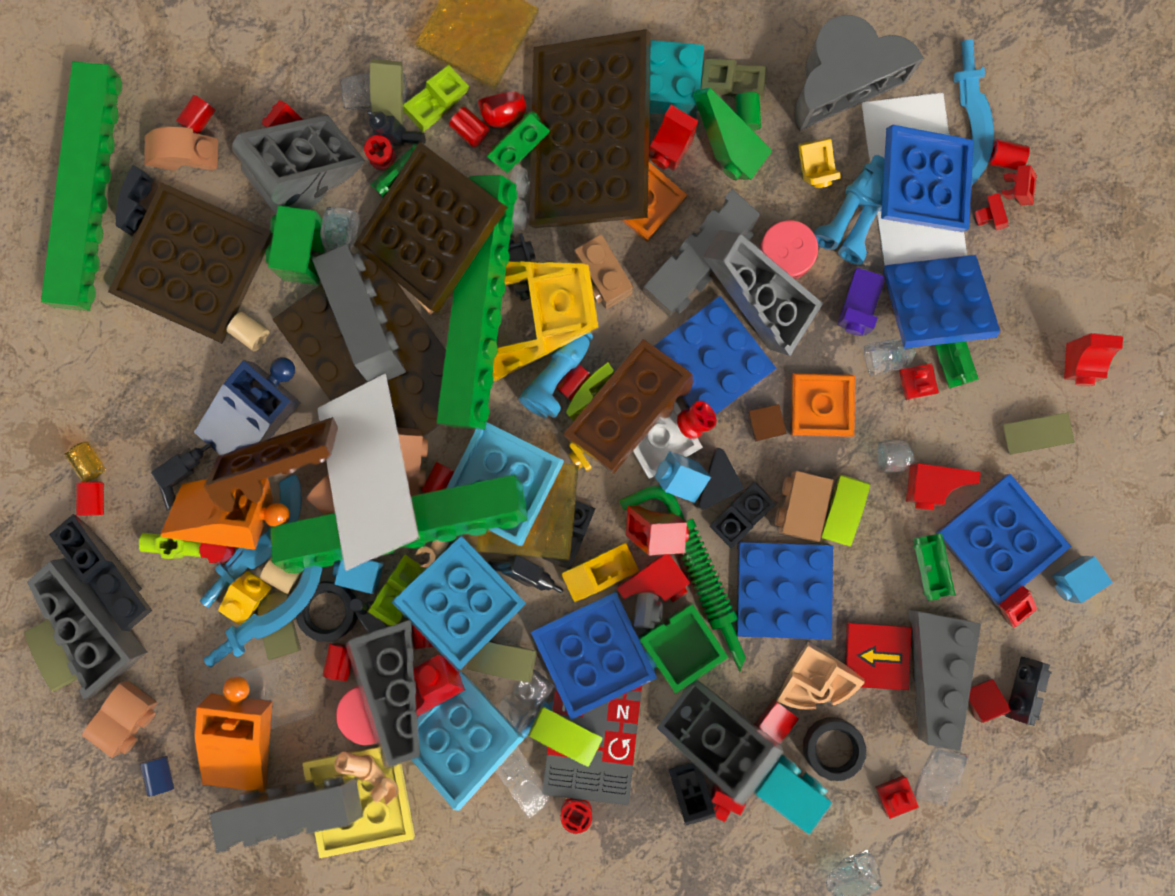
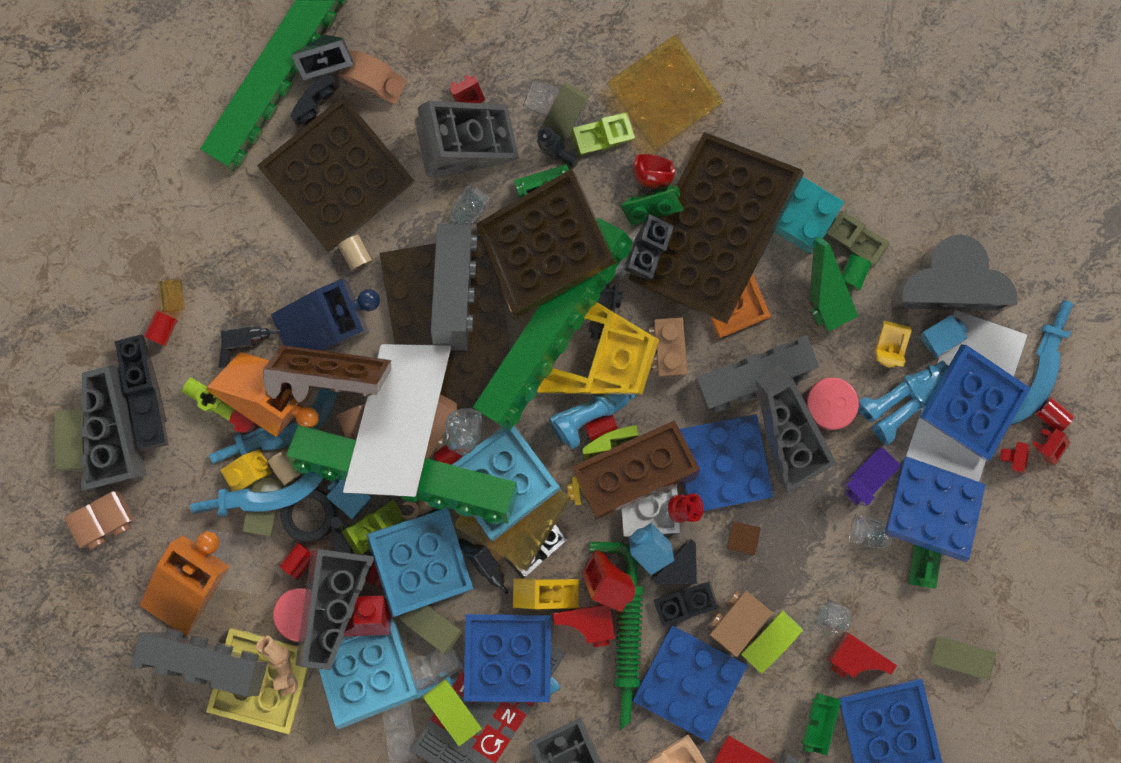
camera: 20 degrees right, 0 degrees up
dark blue piece [140,756,175,797] -> none
red piece [175,95,216,134] -> none
green piece [265,206,329,286] -> none
red bush [364,135,396,171] -> none
red piece [449,107,490,148] -> none
dark grey slope [633,593,662,629] -> none
green piece [638,602,729,694] -> none
red arch [649,105,698,171] -> none
orange tile [791,373,855,437] -> none
red tile [899,363,939,401] -> none
red arch [1064,333,1123,387] -> none
none -> black slope [292,35,354,80]
none -> clear rock [446,408,483,456]
none -> black slope [624,214,674,281]
none -> dark azure brick [920,315,967,359]

